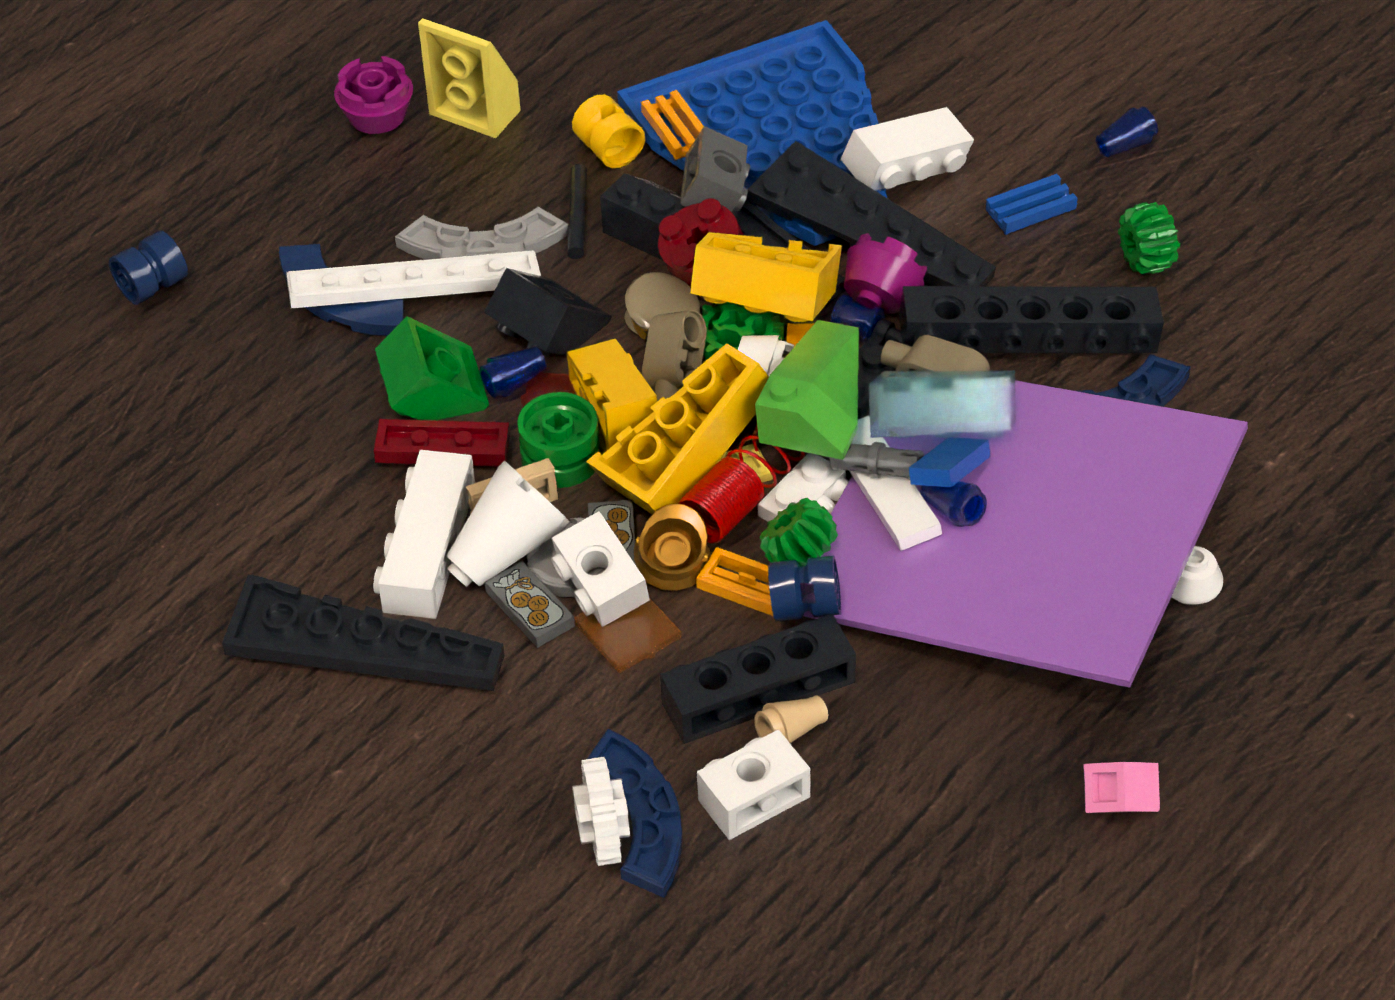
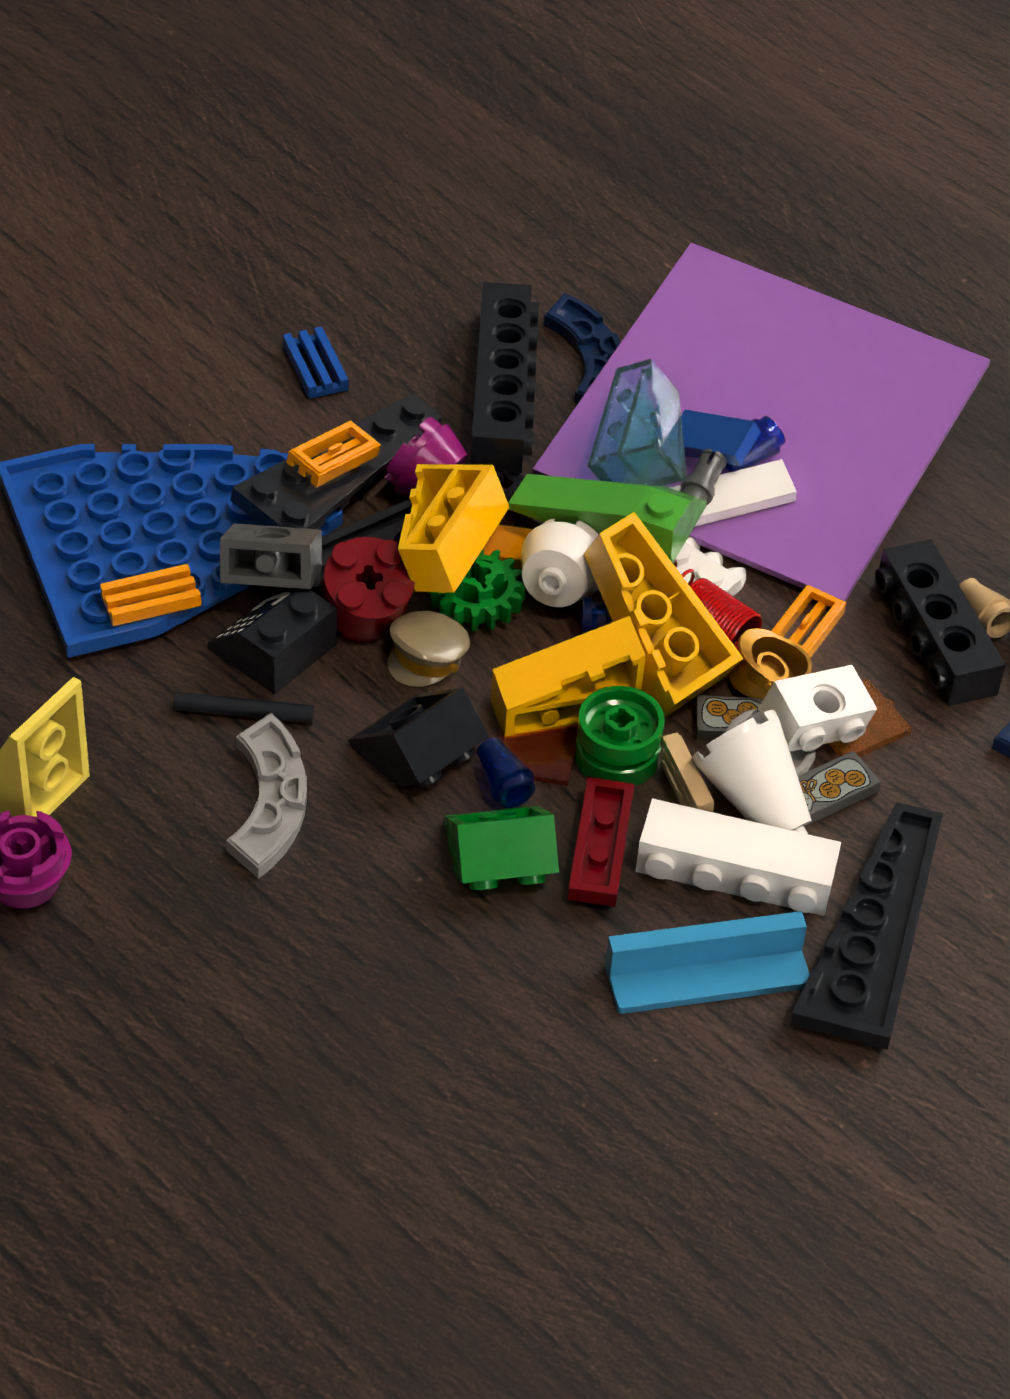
camera: 90 degrees left, 0 degrees up
dark blue wheel [108,230,188,305] -> none
dark blue tile [279,244,404,336] -> none
white tile [287,250,541,308] -> none
yellow wheel [572,94,645,168] -> none
dark tan piece [642,310,707,401] -> none
green gear [759,498,838,566] -> none
dark blue wheel [768,556,841,621] -> none
white brick [841,107,974,191] -> none
dark tan piece [881,335,990,406] -> none
clear blue cone [1096,106,1158,157] -> none
green gear [1118,202,1180,274] -> none
none -> light orange tile [286,420,381,487]
none -> dark azure panel [605,911,810,1014]

